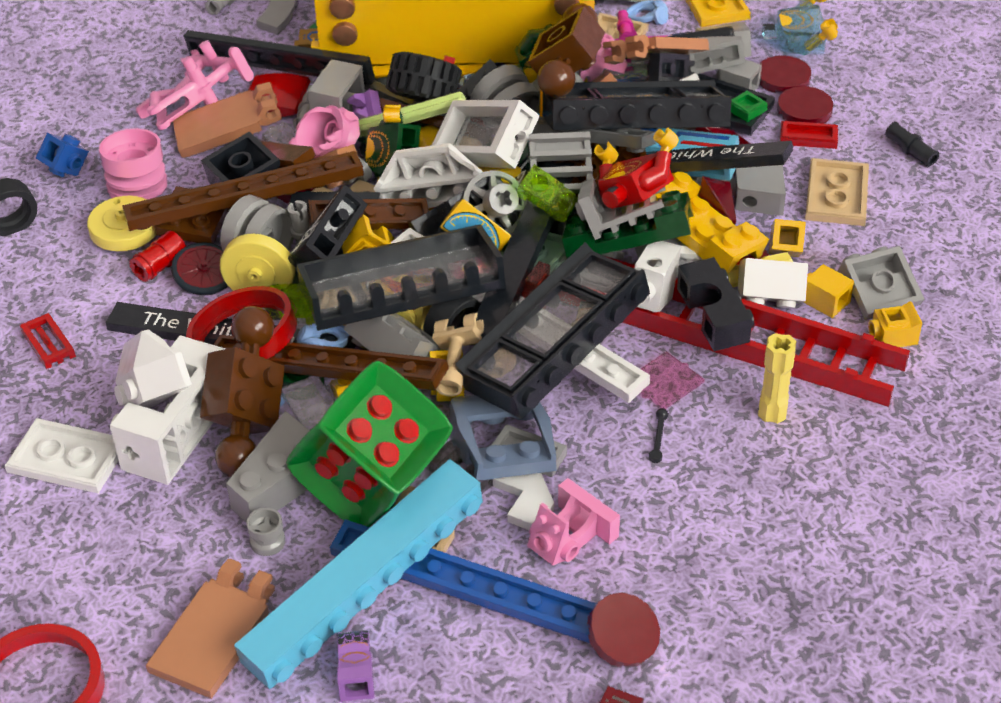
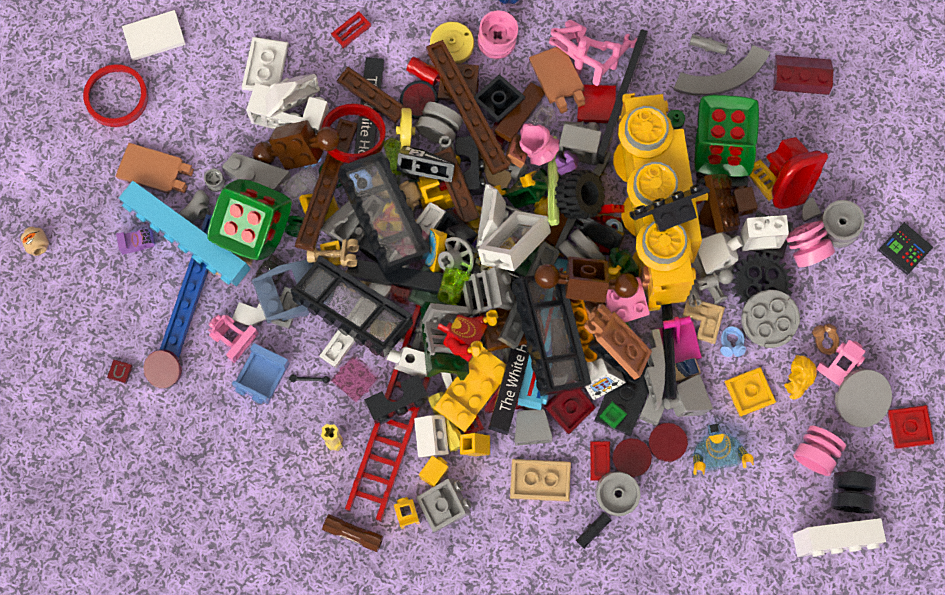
camera: 85 degrees right, 30 degrees up
none -> light grey piece [179,190,209,223]
none -> medium blue panel [232,343,290,404]
none -> reddish brown axle [322,514,384,552]
none -> reddish brown tile [337,67,406,124]
none -> light grey wheel [595,471,641,516]

